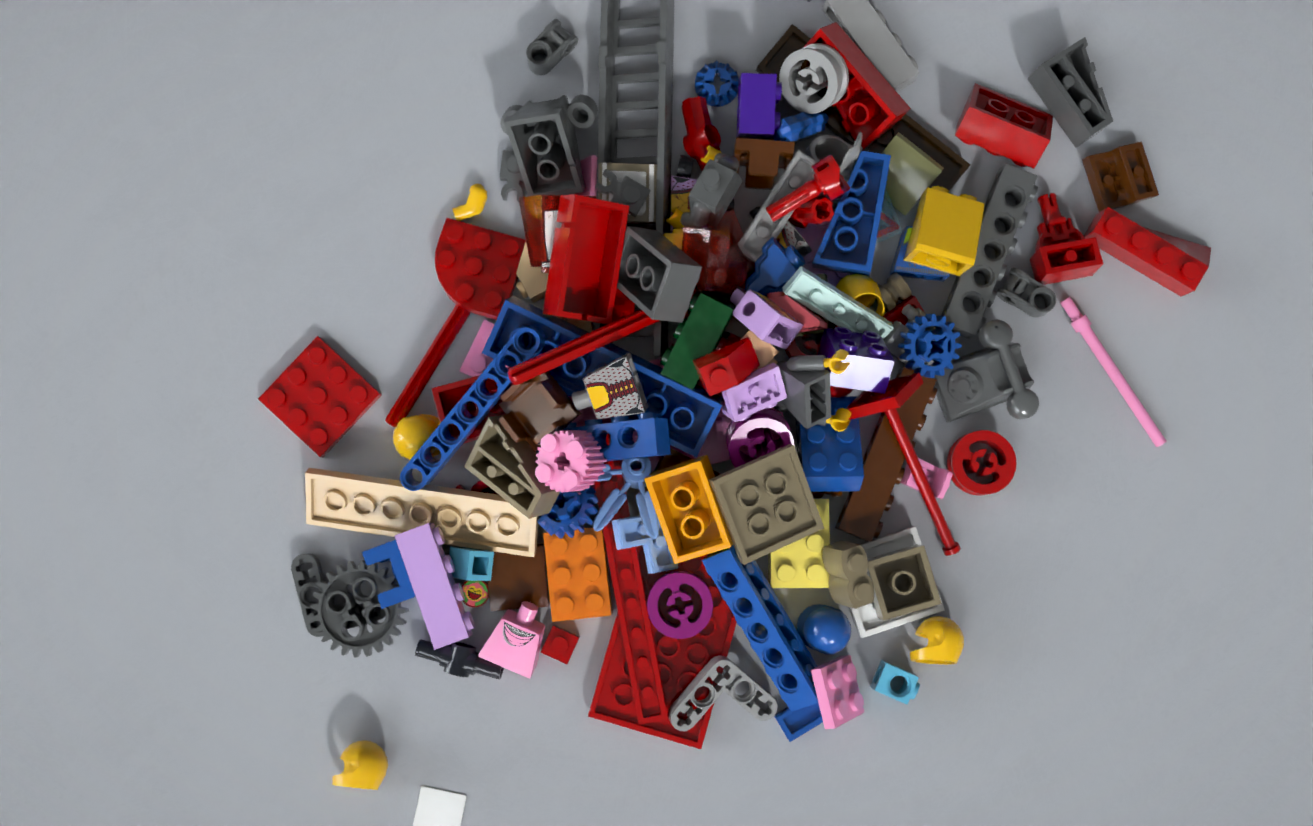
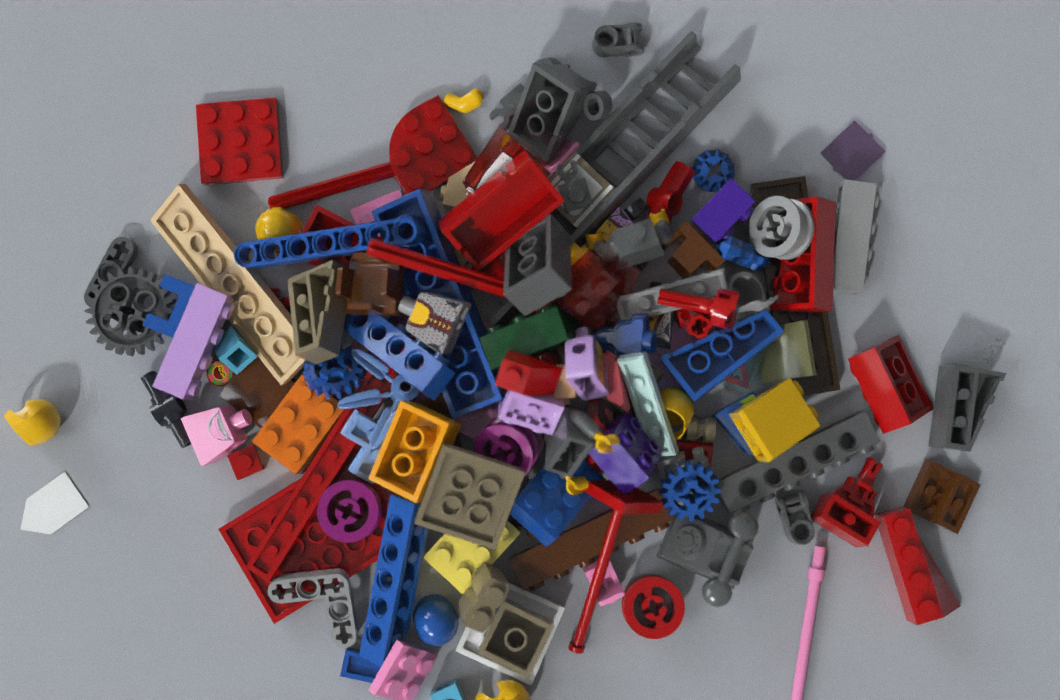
camera: 45 degrees right, 0 degrees up
bright pink brick [535,430,607,492] -> none

